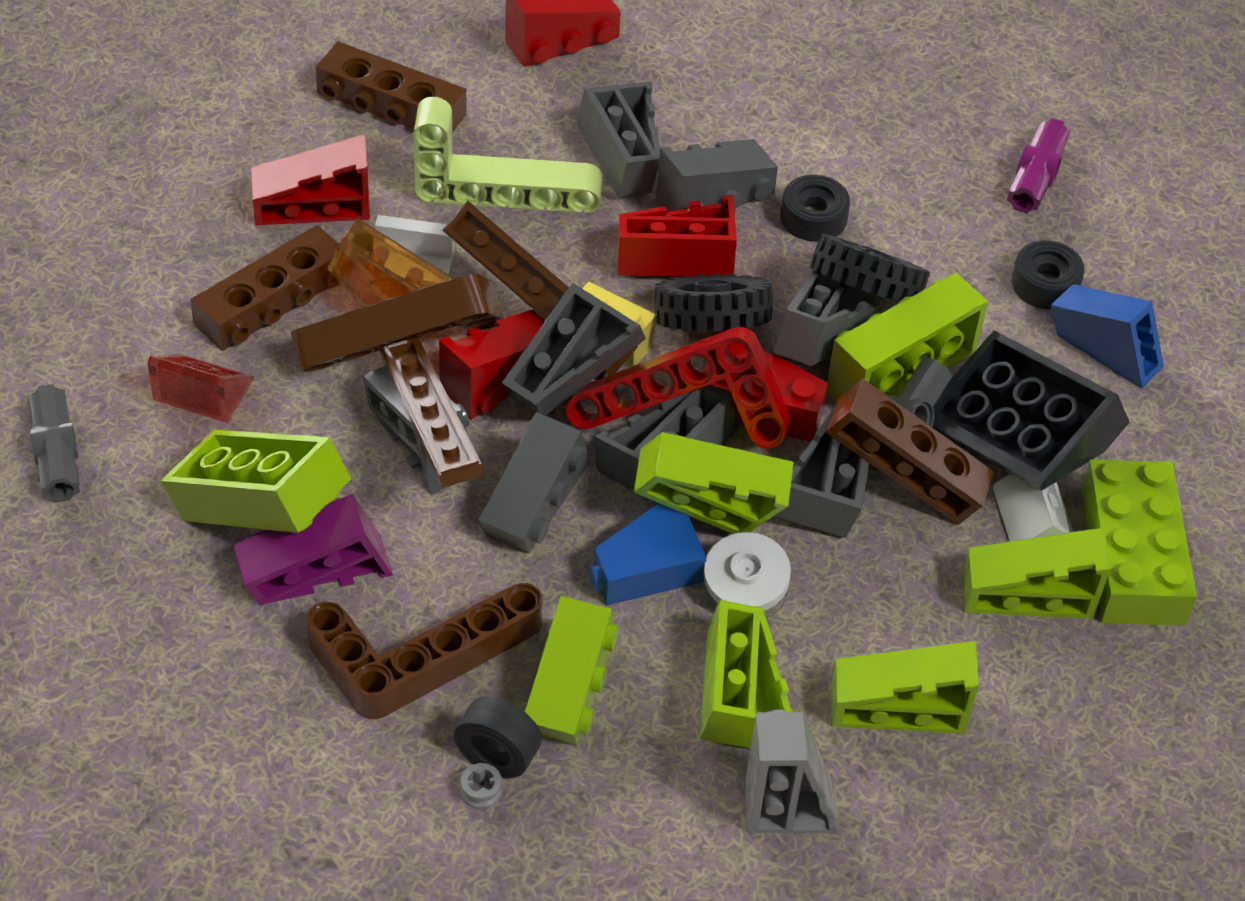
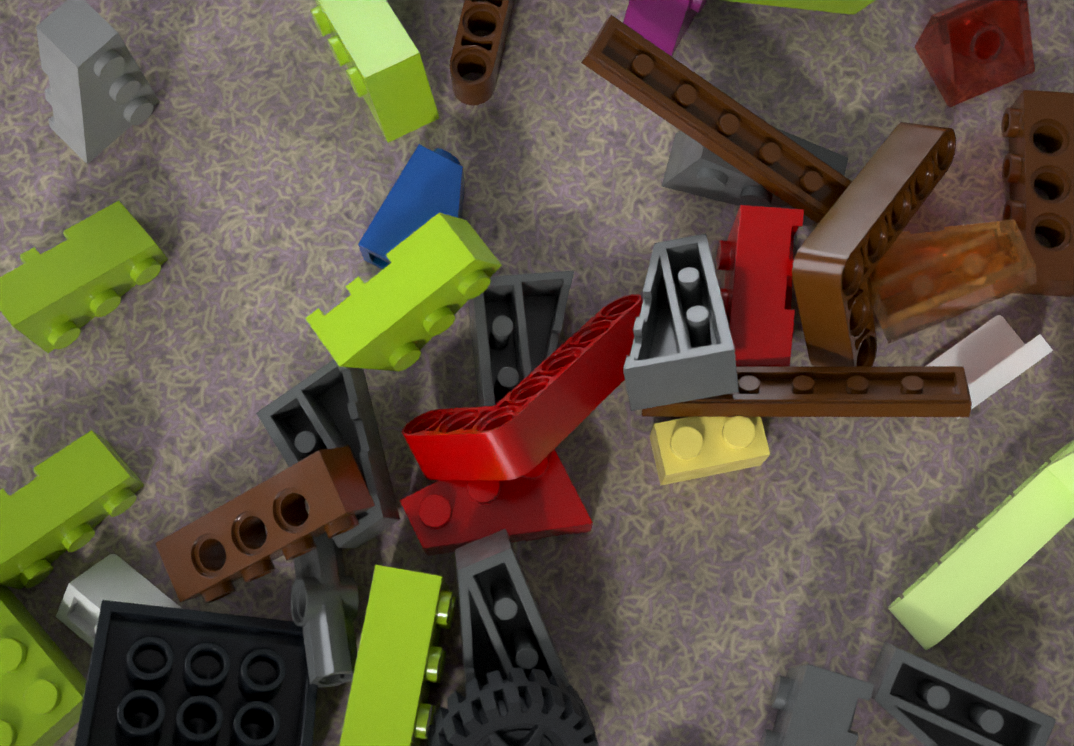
camera: 140 degrees right, 25 degrees up
dark grey wedge [479,412,590,553] -> none
red wedge [617,195,737,278] -> none
black wheel [654,274,773,332] -> none
lime wedge [700,600,792,748] -> none
white piece [704,532,791,619] -> none

